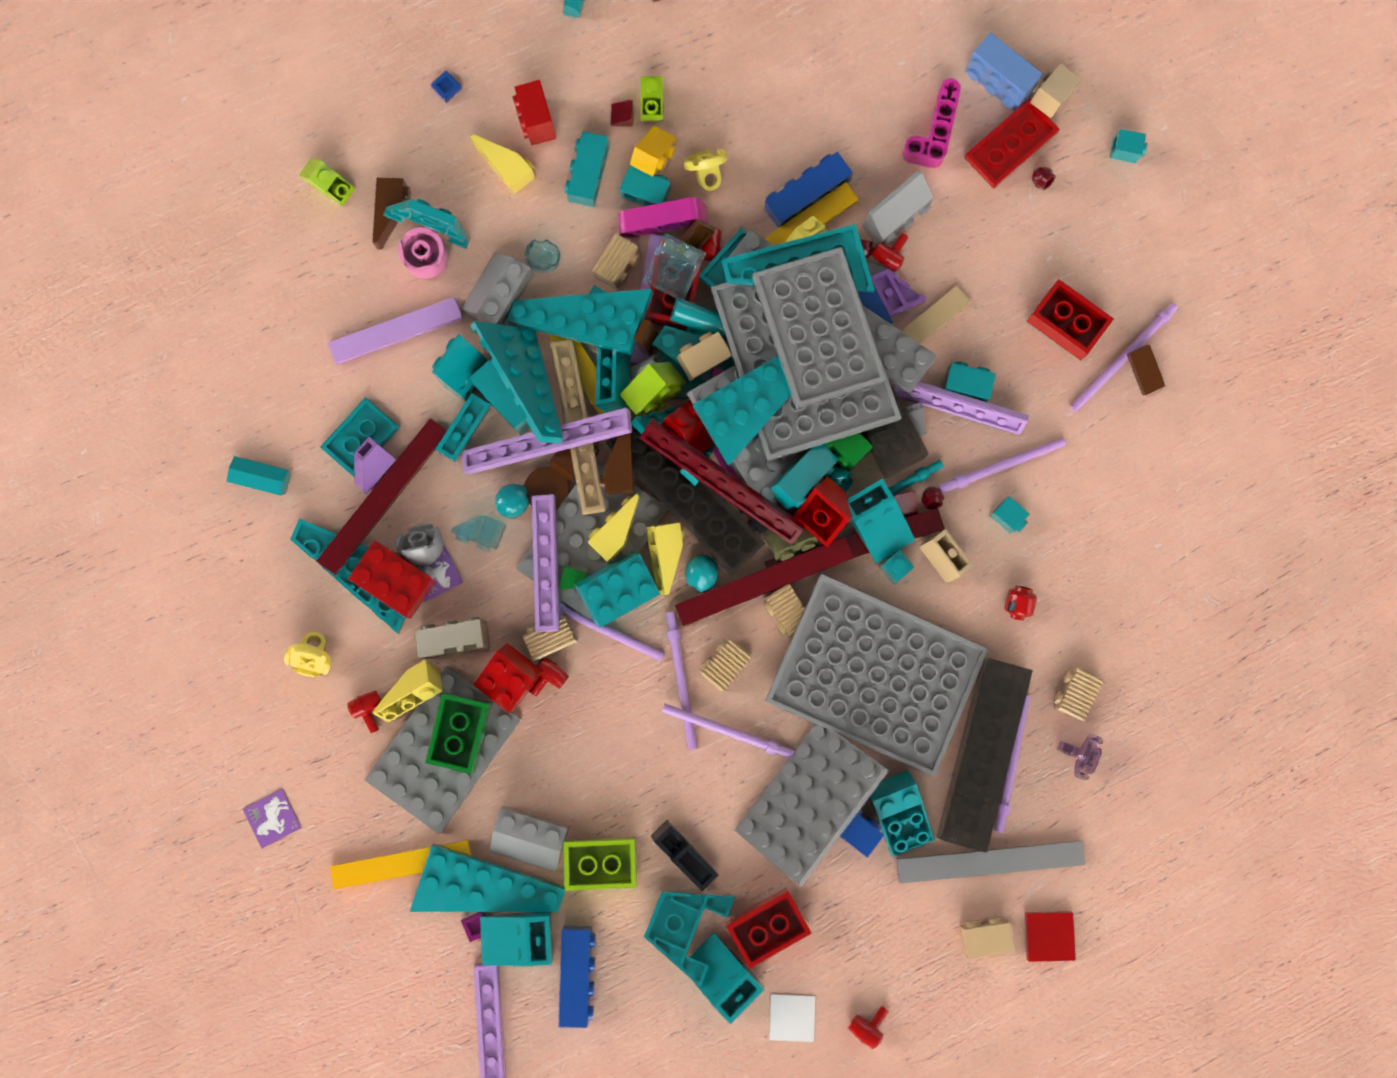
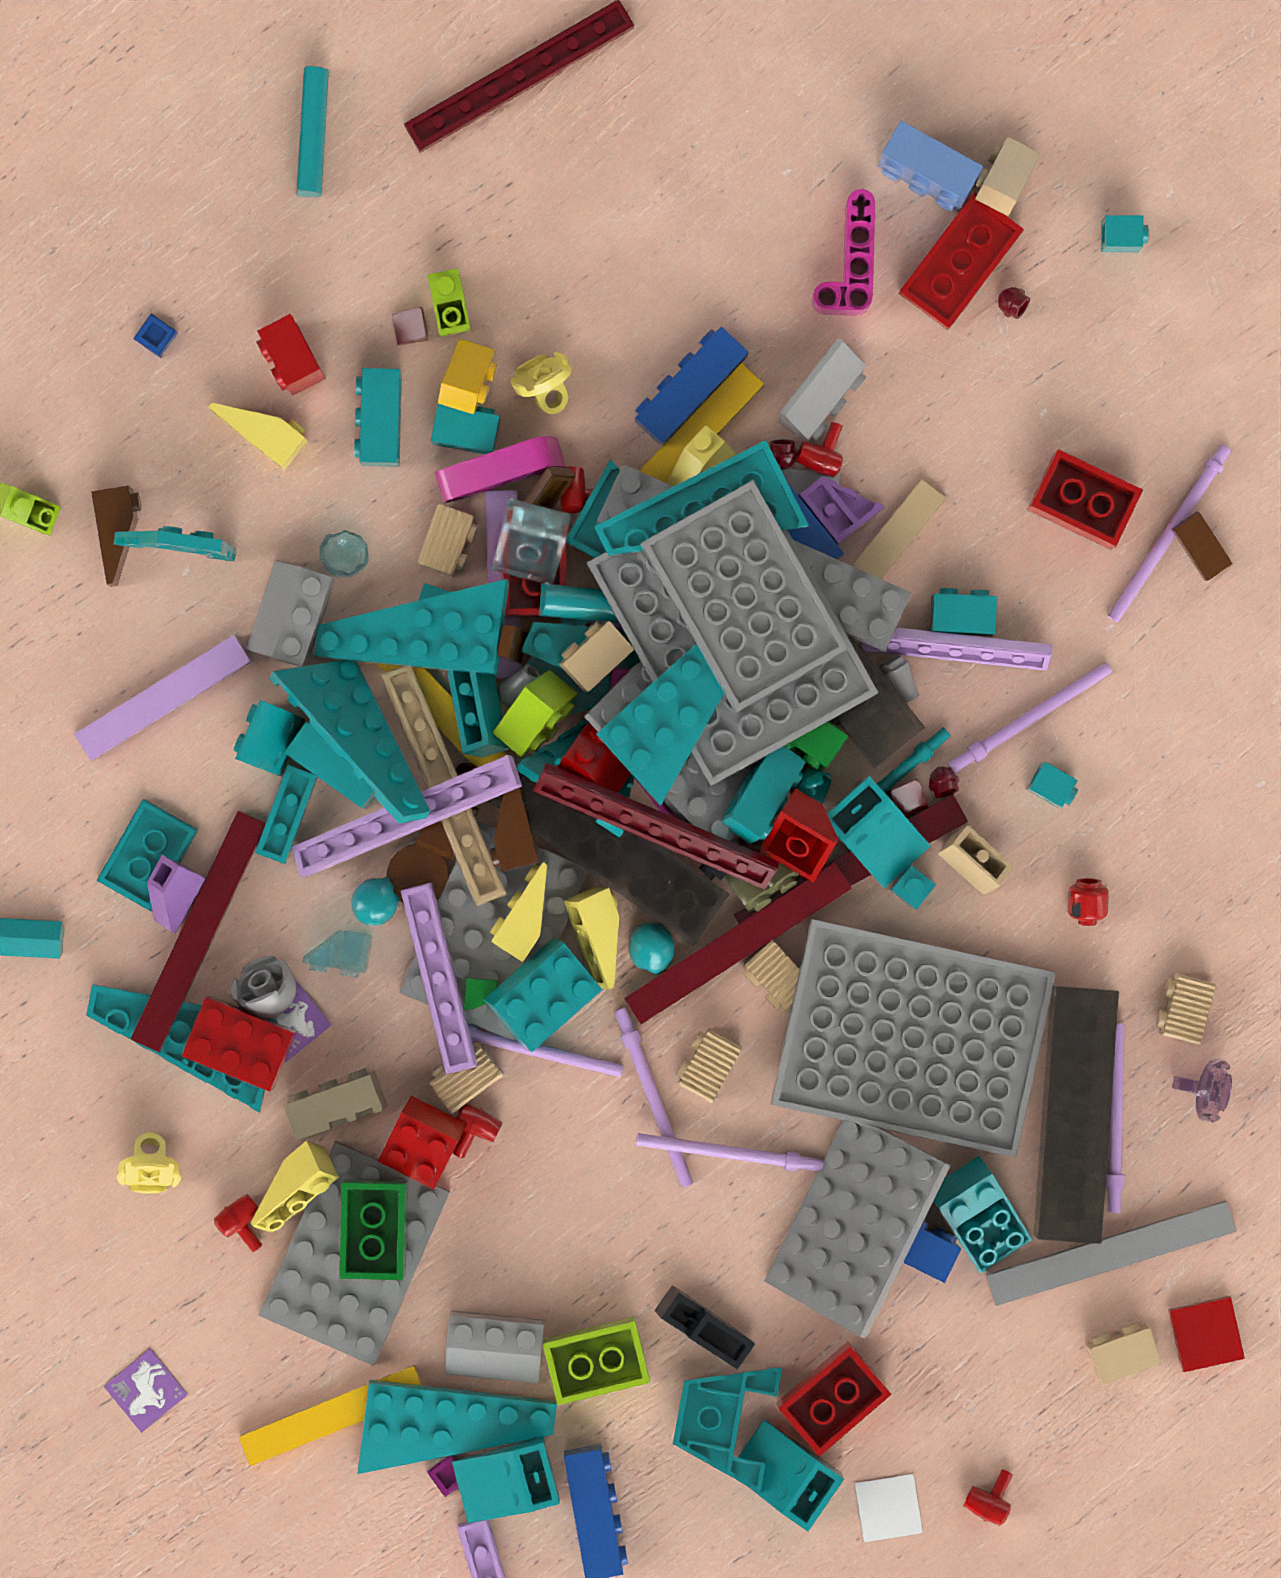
camera: 15 degrees left, 5 degrees up
bright pink brick [398,227,448,279] -> none

